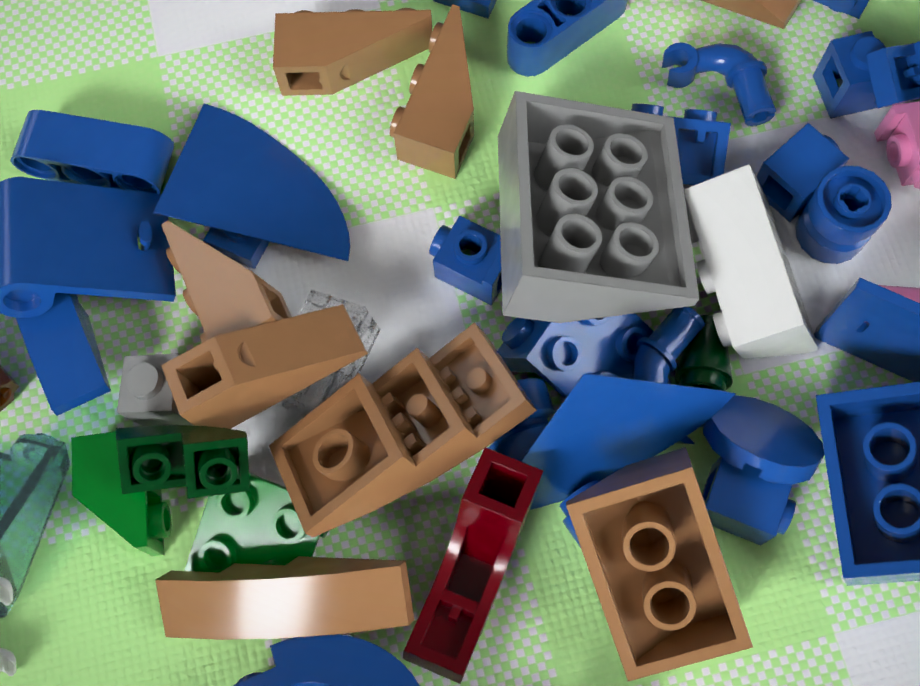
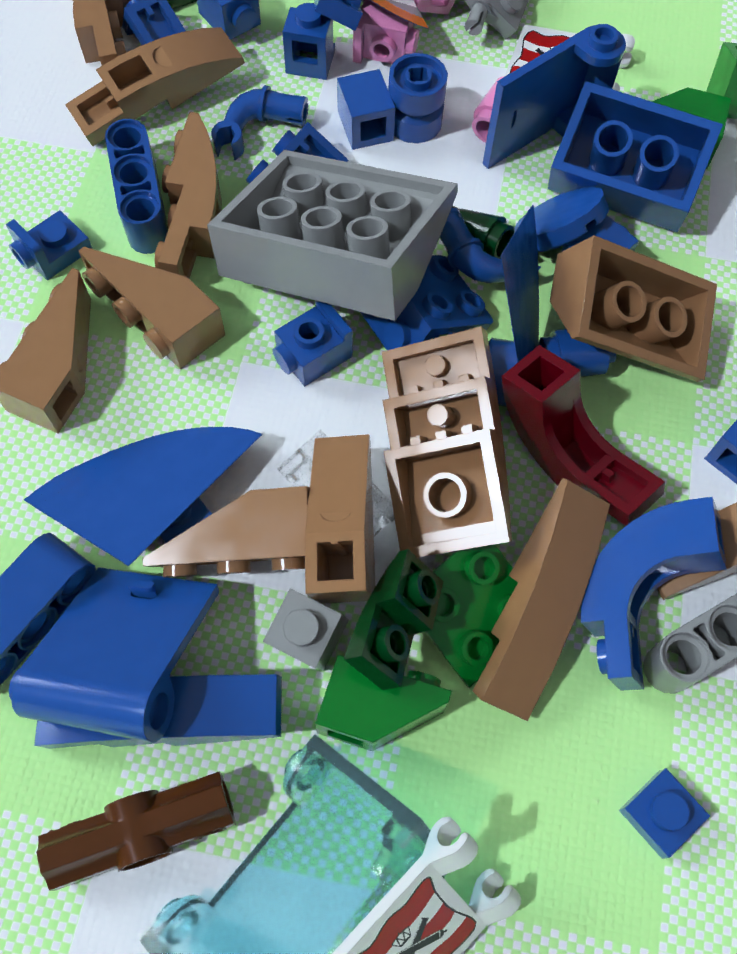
camera: 70 degrees left, 5 degrees down
white slope [684,164,819,359] -> none
none -> medium nougat slope [155,112,222,279]

